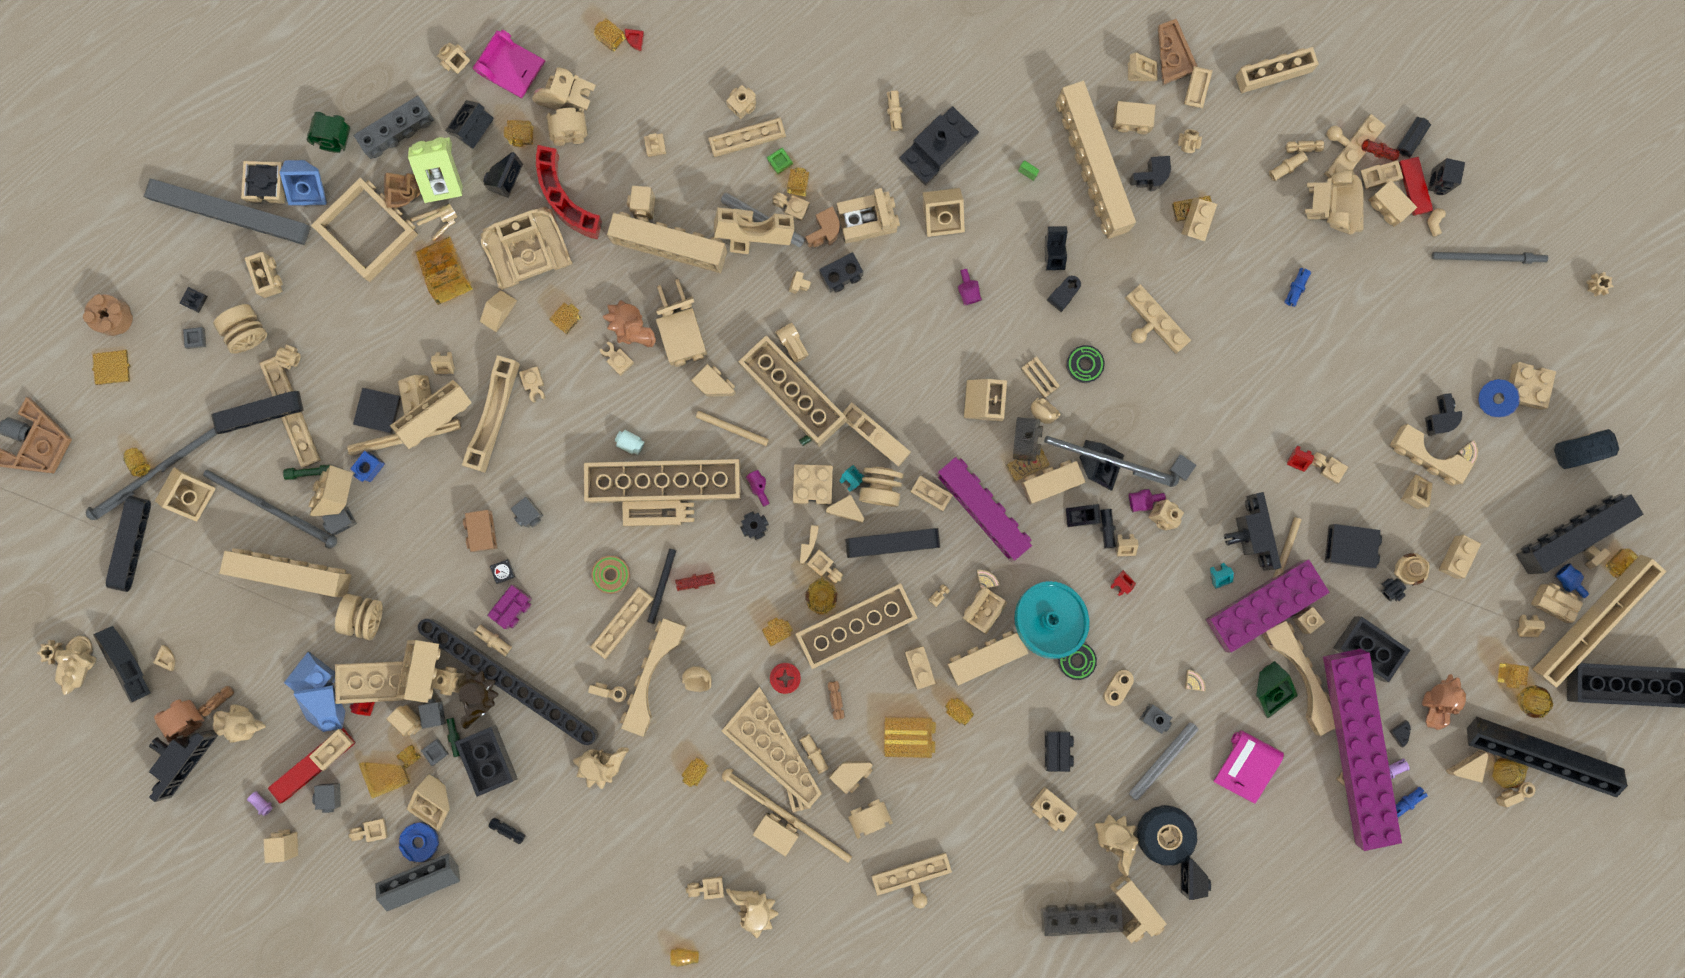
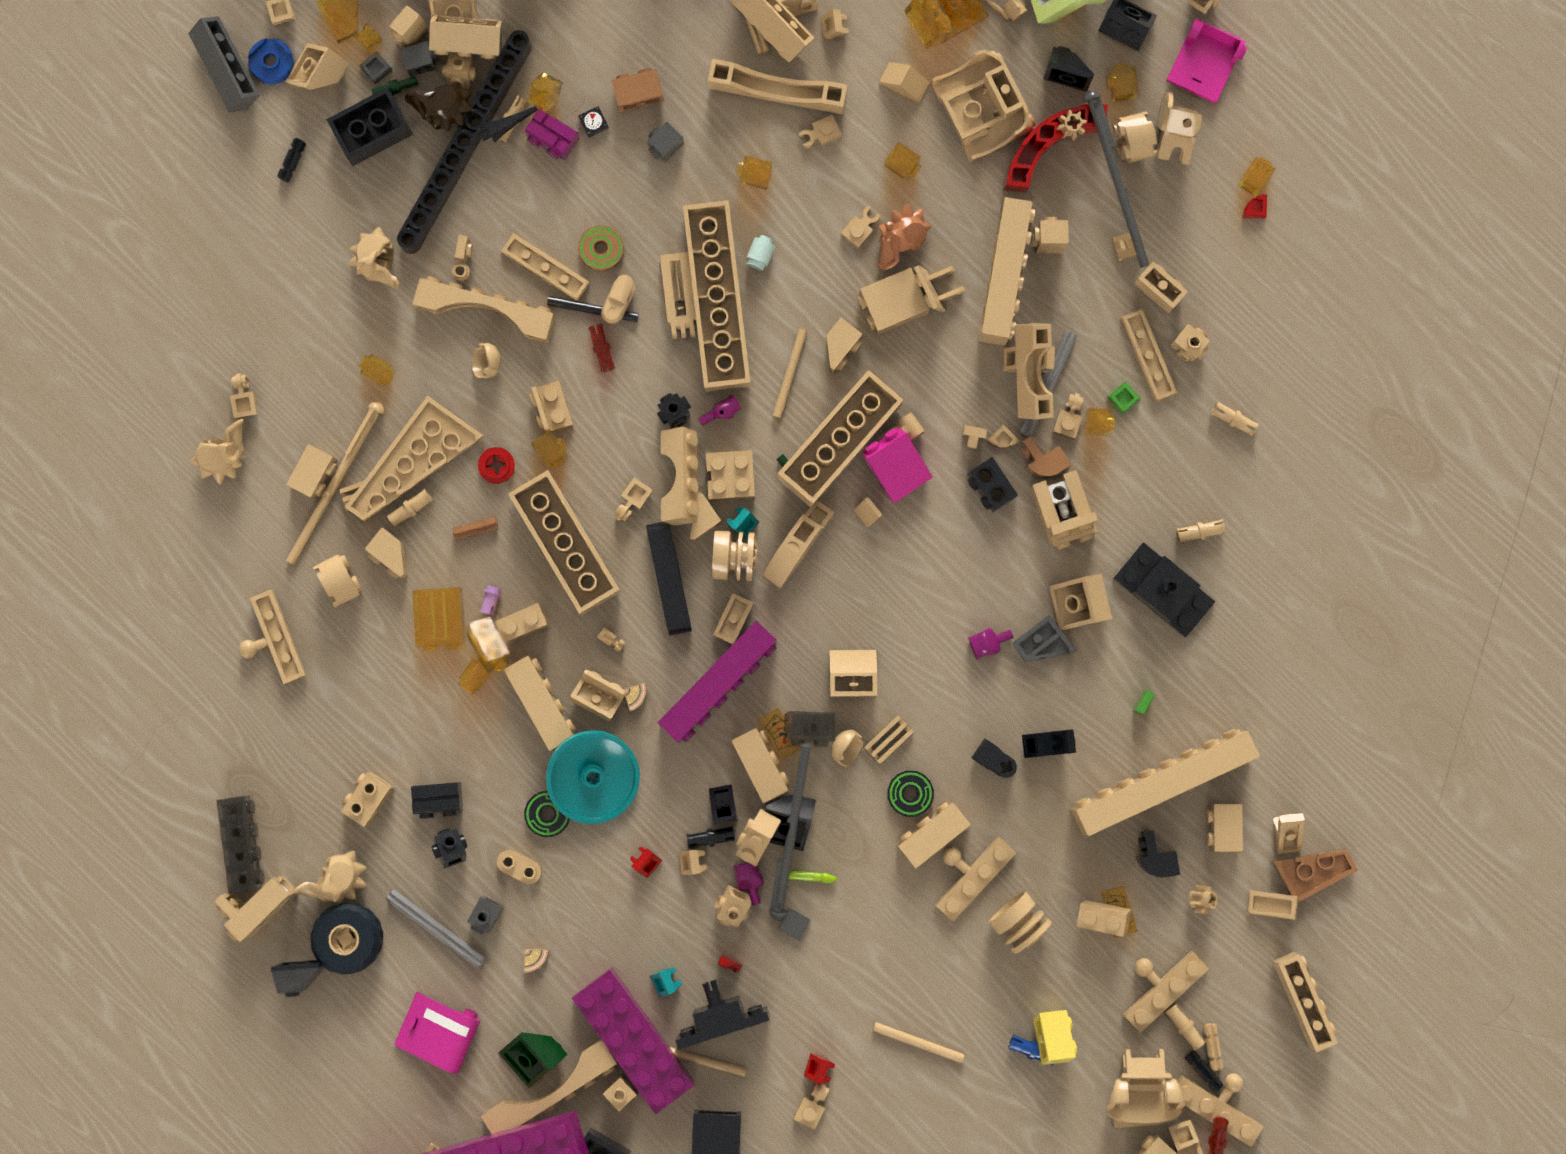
camera: 90 degrees right, 0 degrees up
clear yellow cone [670,947,699,968] -> none
tan slope [800,525,819,564] -> none
clear yellow hair [805,577,838,615] -> none
none -> black brick [431,829,467,869]
none -> clear yellow brick [467,617,510,673]
none -> black piece [479,106,538,143]
none -> lavender pin [479,585,502,616]
none -> clear yellow brick [526,72,563,111]
none -> tan bracket [529,381,574,434]
none -> tan arm [601,275,635,325]
none -> tan arch [661,427,699,526]
none -> red tile [717,954,742,973]
none -> tan brick [736,809,781,866]
none -> clear yellow brick [737,155,772,190]
none -> lime piece [789,870,837,884]
none -> tan slope [854,497,882,527]
none -> dark pink brick [861,428,933,503]
none -> tan bar [872,1022,964,1063]
none -> tan brick [897,802,971,869]
none -> tan tile [987,425,1020,448]
none -> tan wheel [988,891,1052,954]
none -> dark grey wing [1012,615,1077,662]
none -> light yellow brick [1033,1010,1077,1065]
none -> tan gear [1057,110,1087,140]
none -> dark grey bar [1083,91,1150,268]
none -> tan plate [1123,950,1209,1033]
none -> tan brick [1134,261,1188,314]
none -> black axle [1185,1050,1223,1092]
none -> tan pin [1210,401,1259,436]

